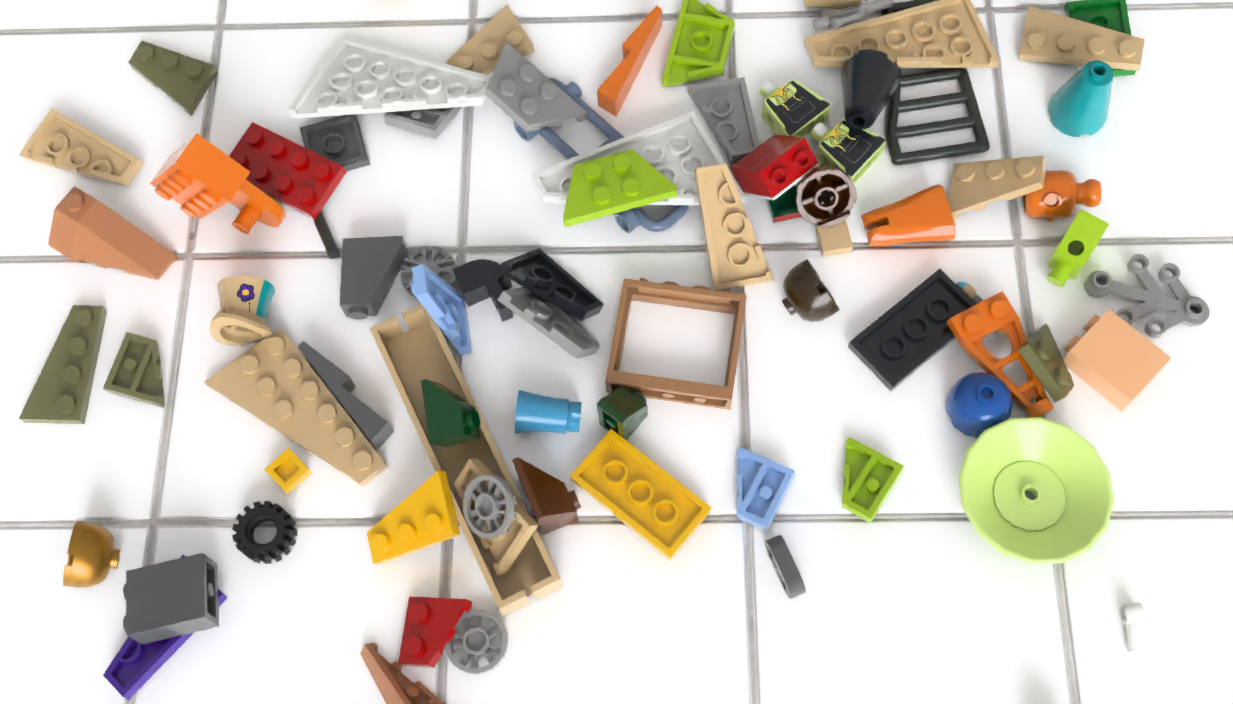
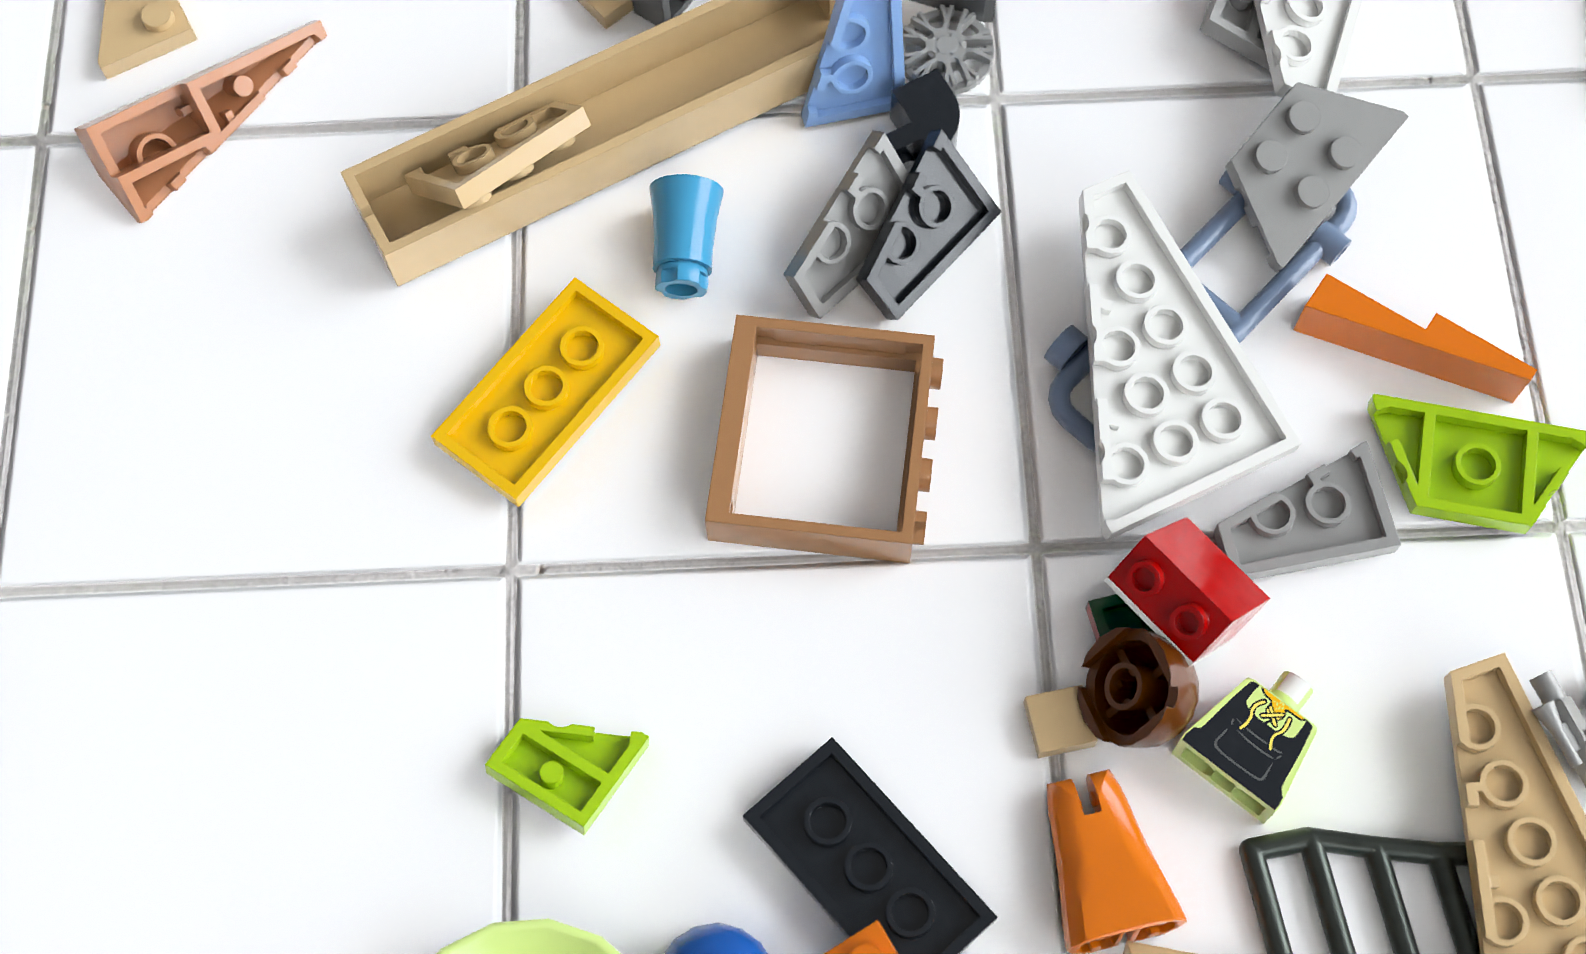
camera: 85 degrees right, 0 degrees up
yellow wing [367,470,461,564] -> none
red wing [398,596,472,668] -> none
dark green slope [421,379,480,447] -> none
light grey wheel [445,609,508,674] -> none
tan wing [446,5,535,75] -> none
light grey wheel [463,475,517,538] -> none
reddish brown slope [512,457,581,535] -> none
lime wing [563,149,677,227] -> none
dark green slope [597,386,648,441] -> none
tan wing [694,164,774,291] -> none
light blue wing [736,447,796,531] -> none
torso [759,80,831,137] -> none
dark grey beam [764,535,806,599] -> none
dark brown cylinder [781,259,840,322] -> none
black cone [841,49,900,130] -> none

